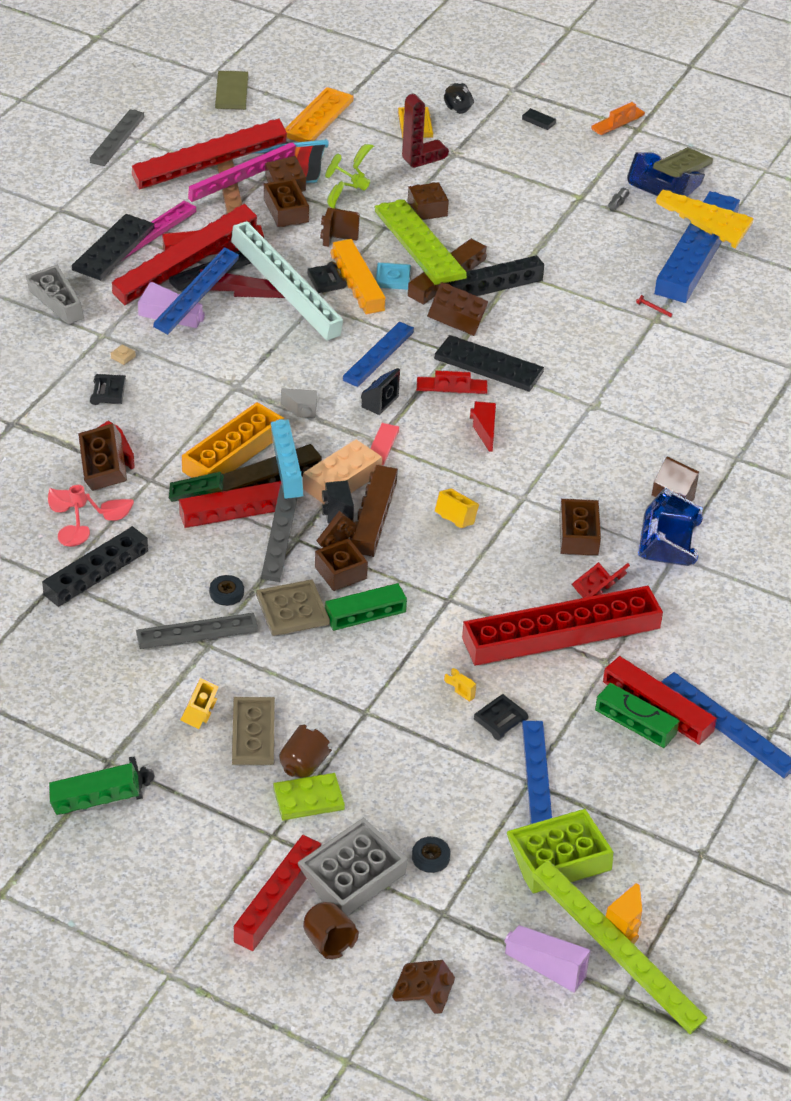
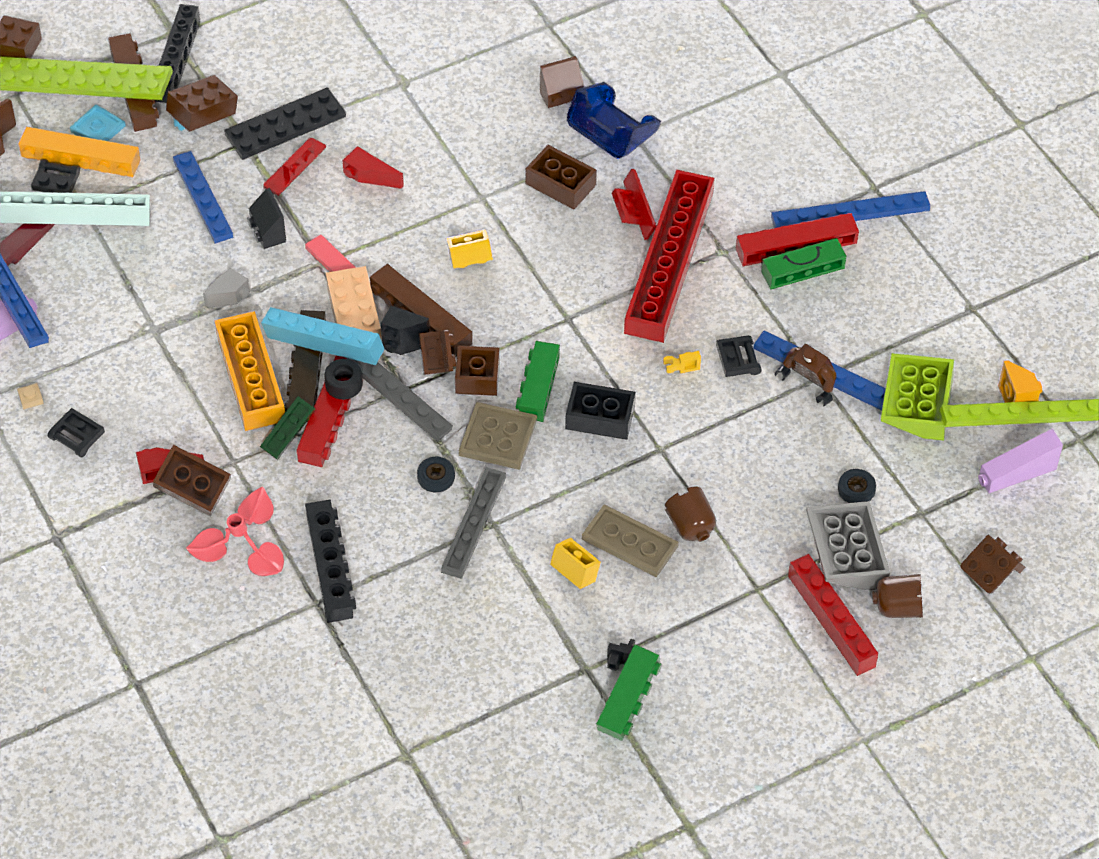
camera: 55 degrees left, 10 degrees up
lime plate [273,773,345,820] -> none
none -> black tyre [324,359,363,400]
none -> black brick [565,381,636,440]
none -> reddish brown torso [775,344,837,407]

